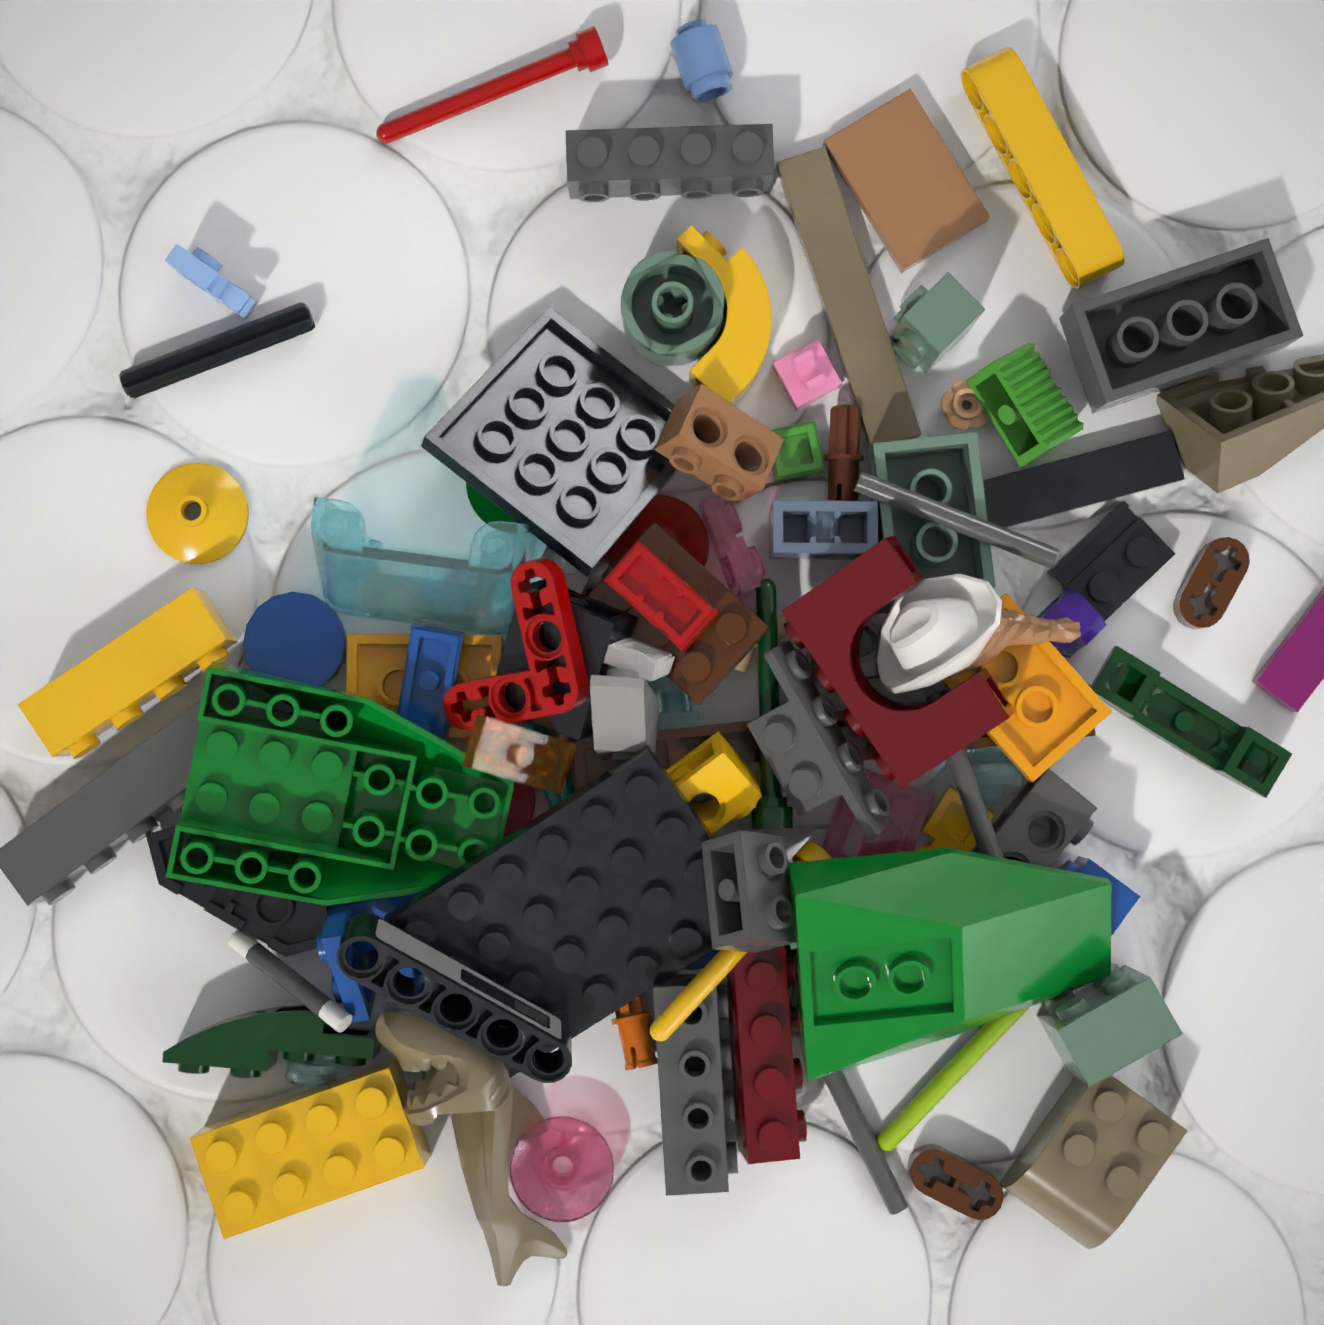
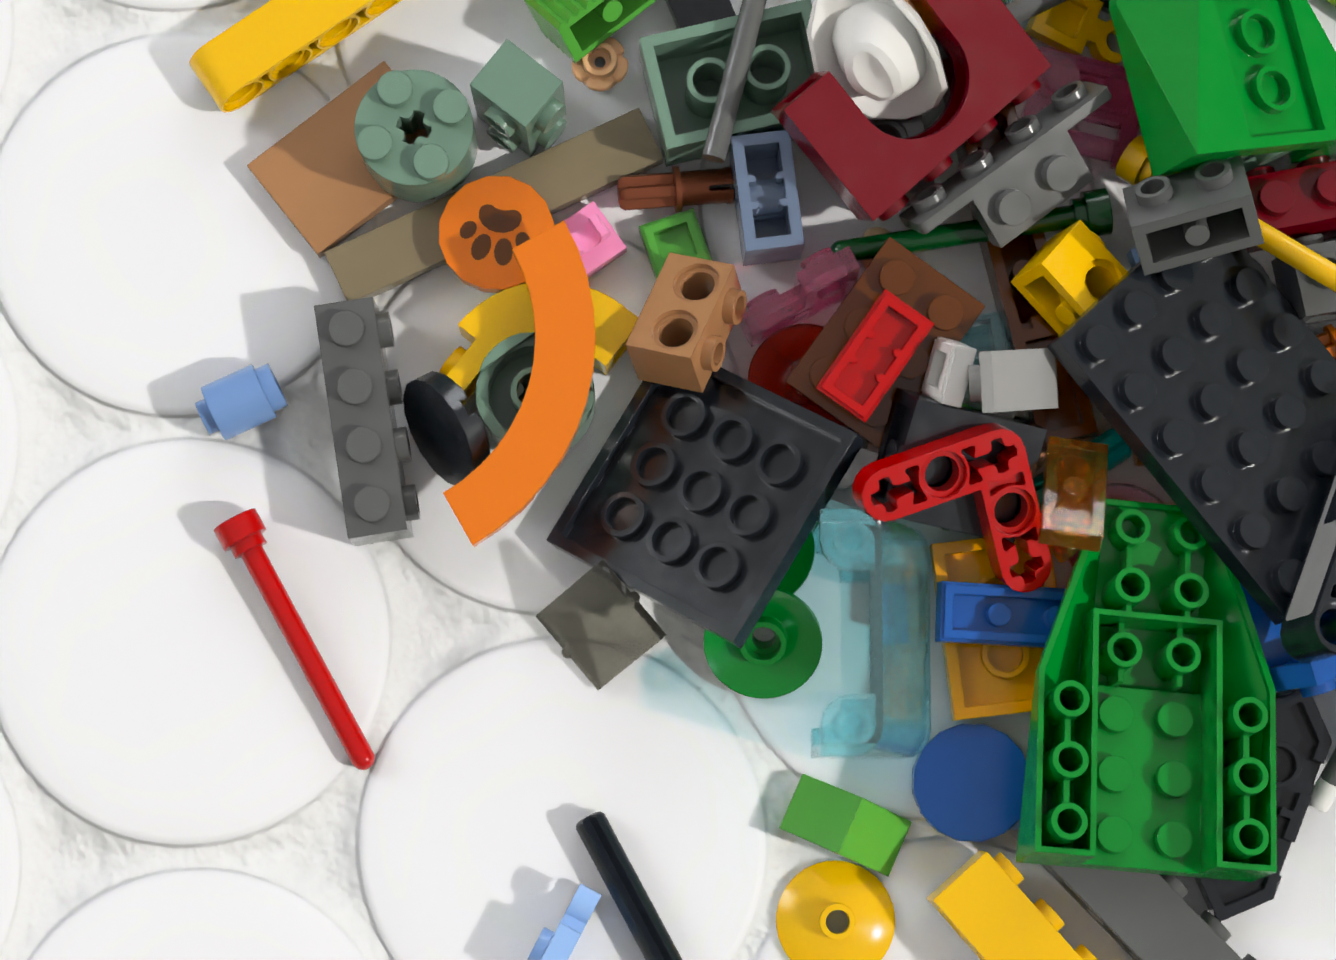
camera: 105 degrees left, 5 degrees down
none -> sand green brick [354,70,477,202]
none -> black tile [403,371,490,485]
none -> orange tile [439,176,555,293]
none -> orange tile [443,220,596,547]
none -> clear smoke piece [536,559,667,690]
none -> green dish [703,588,822,699]
none -> bright green slope [779,774,912,877]

